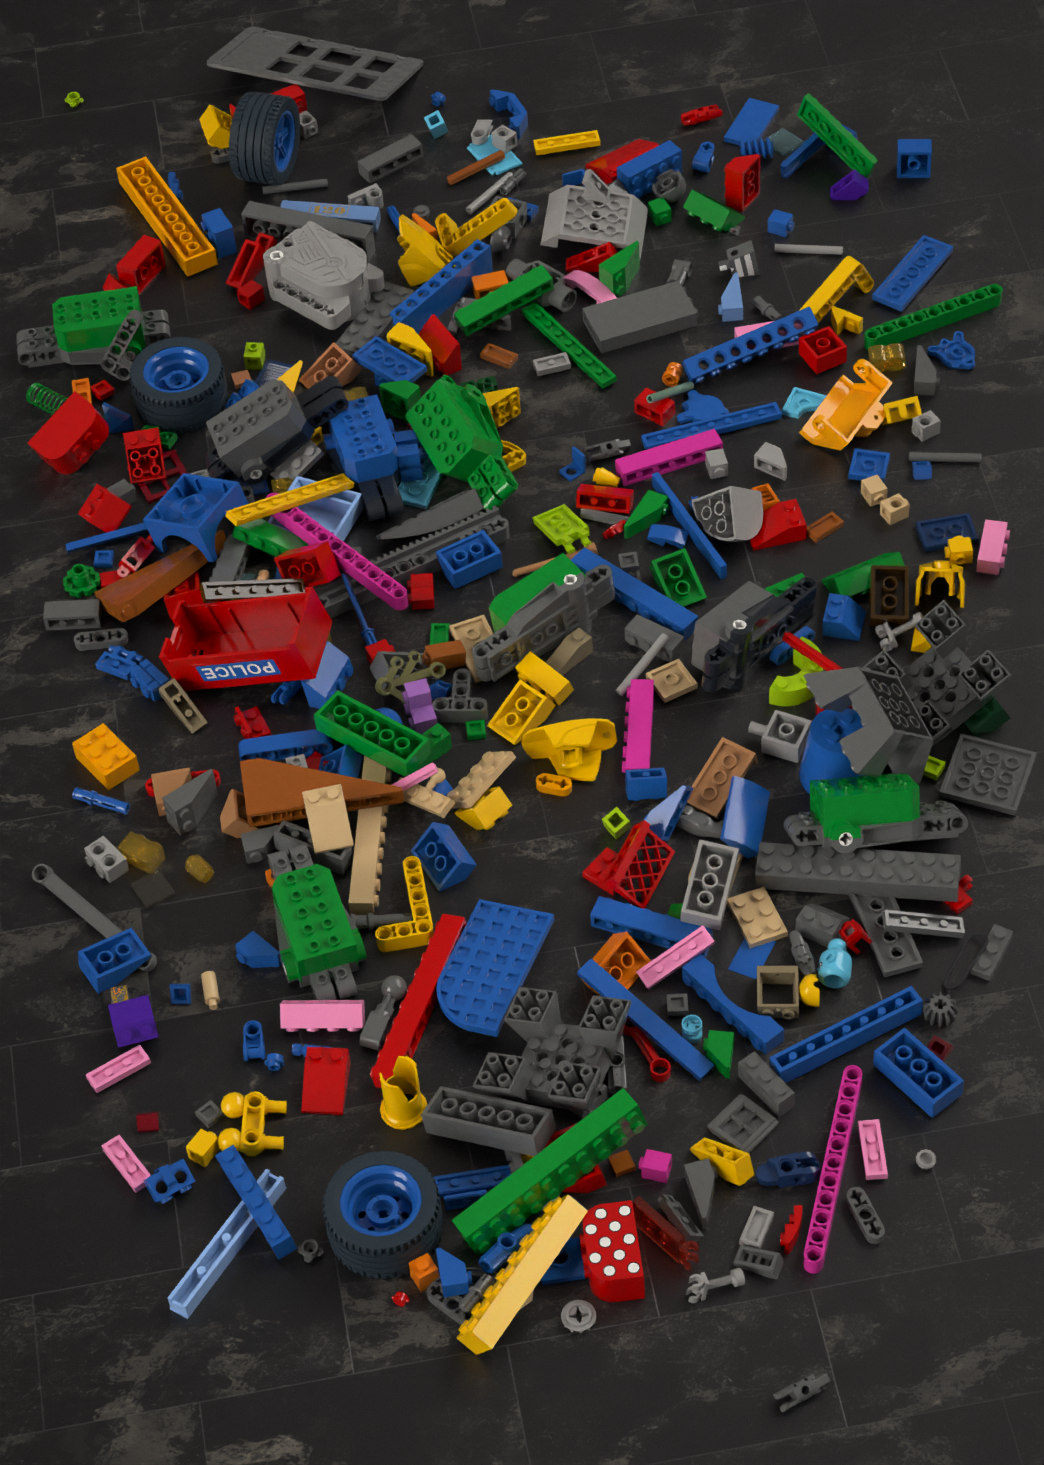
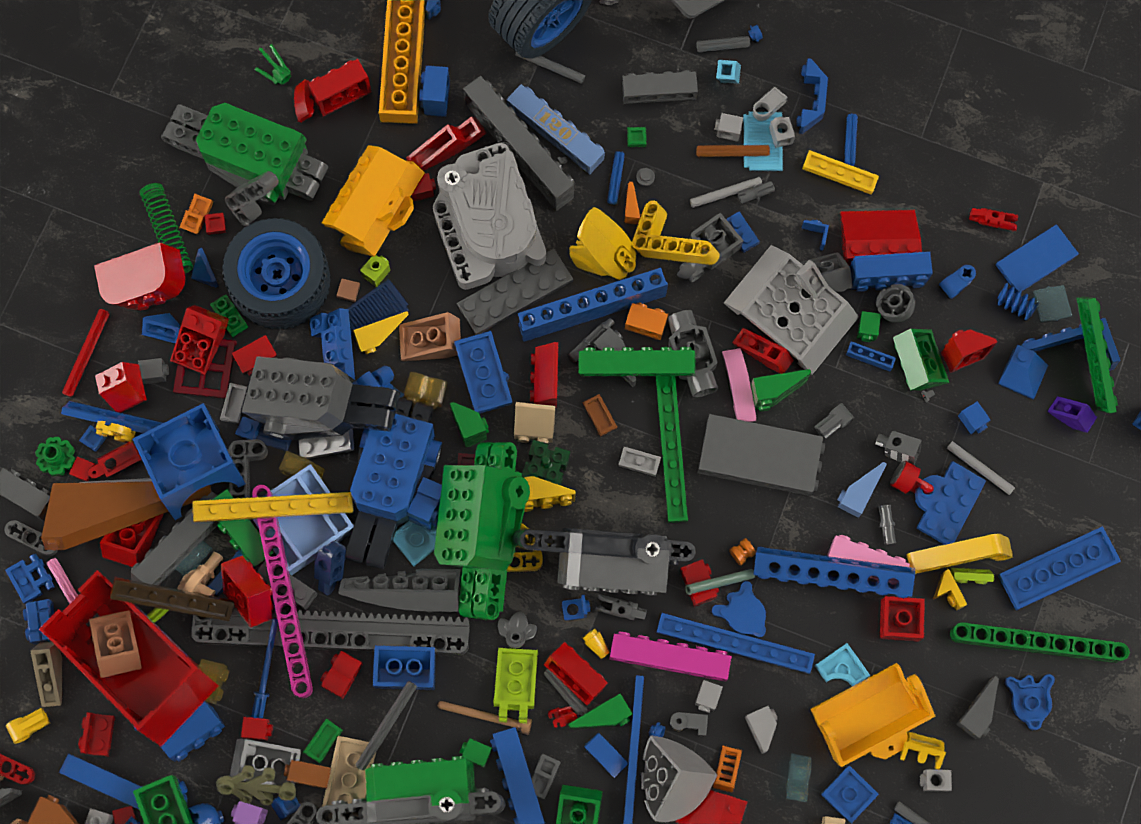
camera: 25 degrees right, 25 degrees up
light grey plate [347,183,384,209] -> none
yellow slope [387,322,434,377] -> none
clear yellow brick [868,343,906,372] -> none
none -> yellow piece [6,708,50,744]
none -> bright pink axle [47,558,78,604]
none -> red axle [62,309,109,397]
none -> nougat slope [89,610,142,678]
none -> yellow plate [95,421,136,443]
none -> blue slope [142,313,181,343]
none -> red brick [232,335,278,376]
none -> green plant [255,44,291,85]
none -> dark blue piece [314,541,346,595]
none -> light orange piece [322,145,425,257]
none -> dark grey axle [355,681,417,771]
none -> dark grey plate [498,611,537,649]
none -> piece [512,528,695,595]
none -> tan slope [514,402,555,444]
none -> green tile [627,127,646,147]
none -> dark grey leg [670,712,708,737]
none -> dark grey axle [696,36,750,52]
none -> light grey brick [714,113,743,141]
none -> clear light blue slope [786,754,811,802]
none -> blue axle [845,114,858,166]
none -> blue piece [846,341,896,371]
none -> blue plate [890,461,986,545]
none -> lime plate [951,568,994,584]
none -> blue slope [998,345,1048,399]

